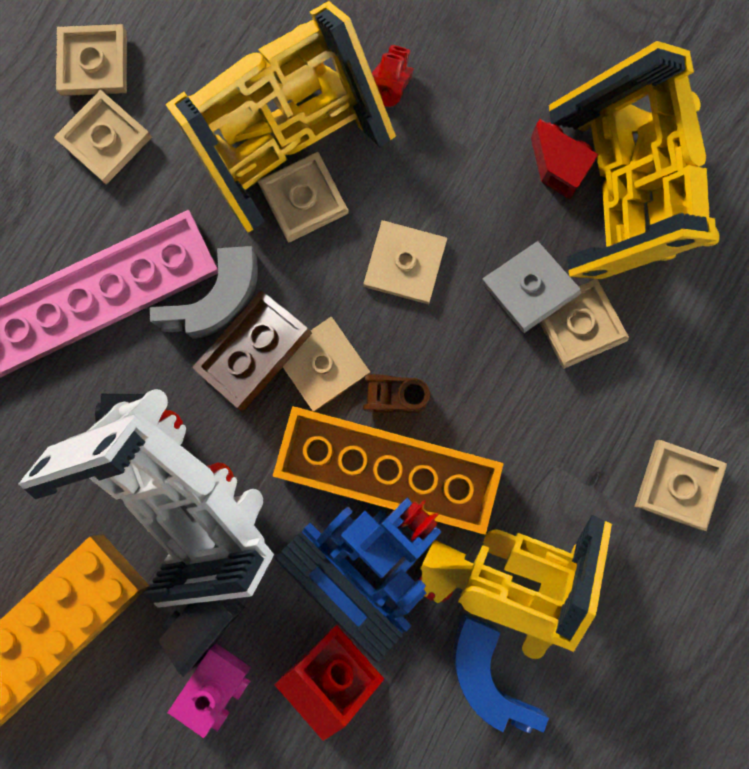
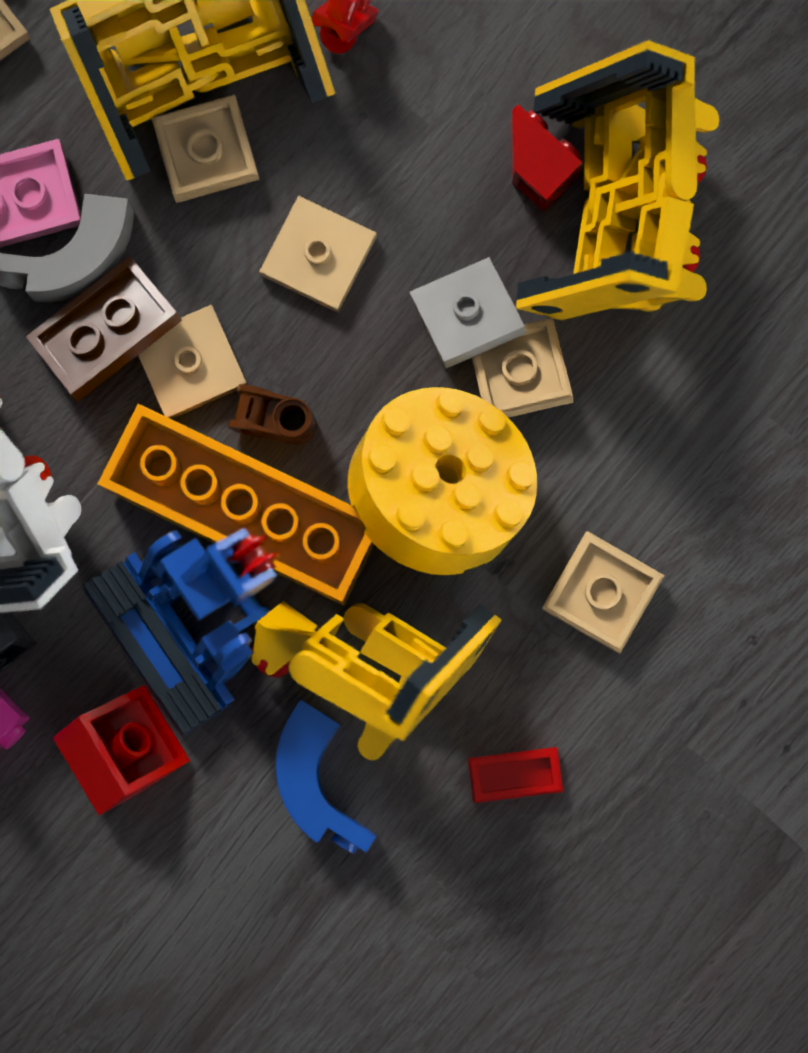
camera: 10 degrees right, 0 degrees up
none -> yellow brick [348,387,537,575]
none -> red tile [467,747,563,803]

